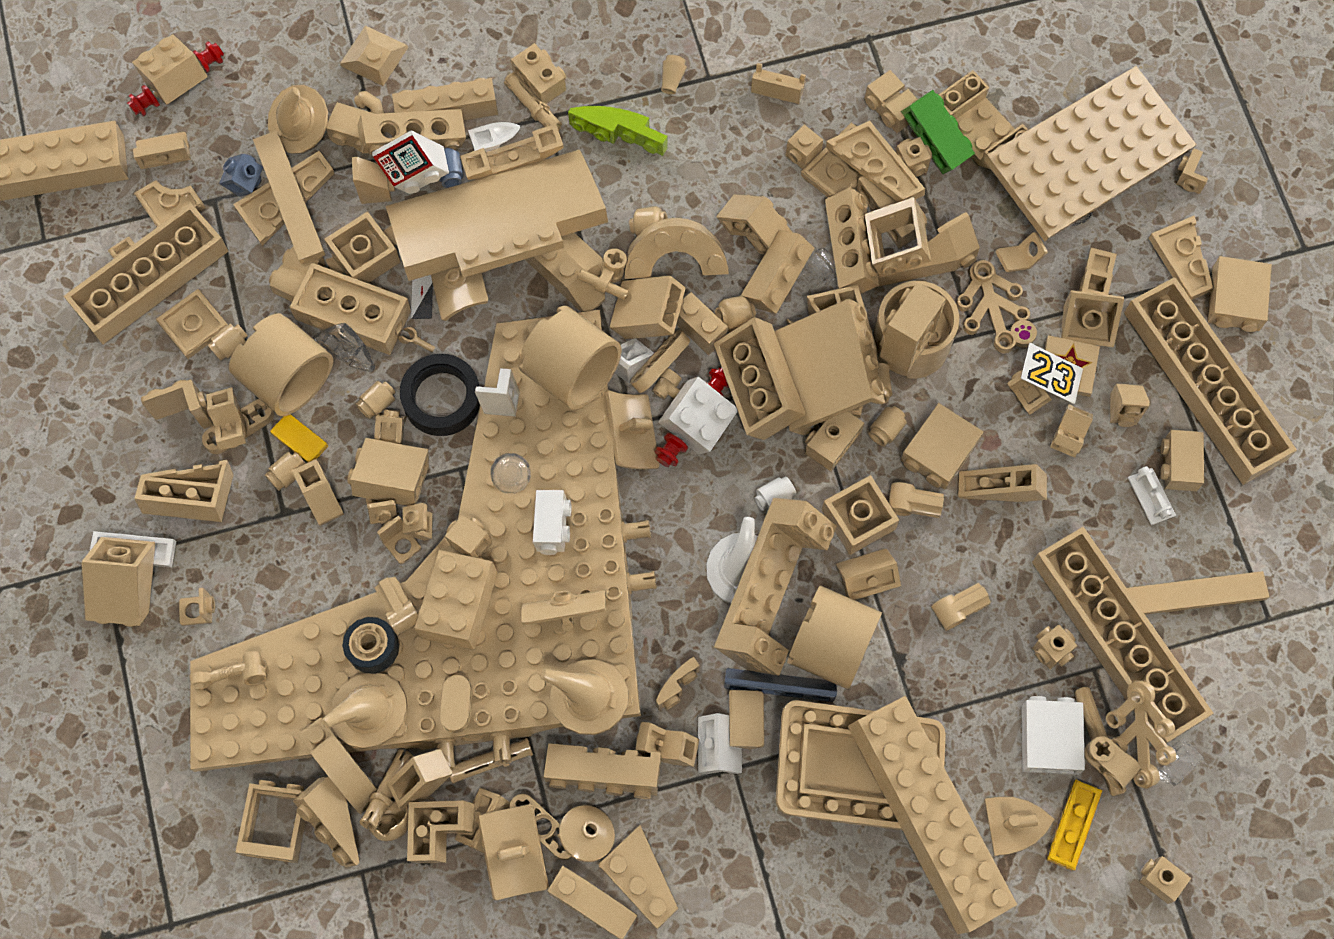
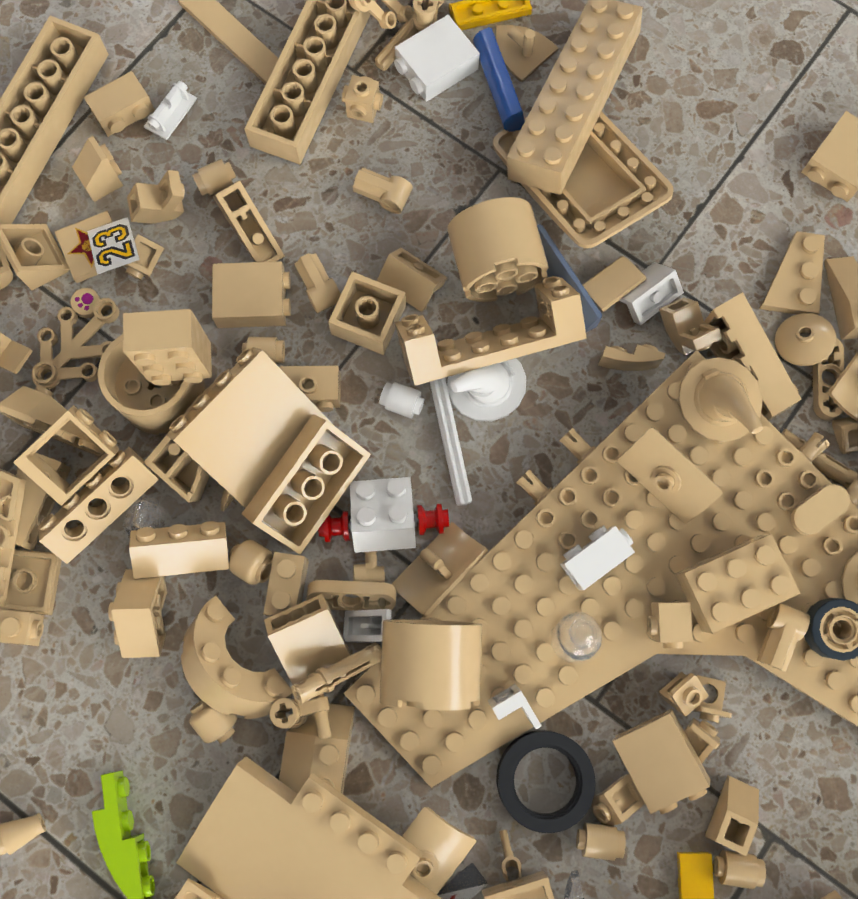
camera: 130 degrees left, 5 degrees up
none -> tan brick [192,159,236,196]
none -> tan pin [291,642,382,705]
none -> white axle [430,378,472,506]
none -> blue brick [473,27,525,132]

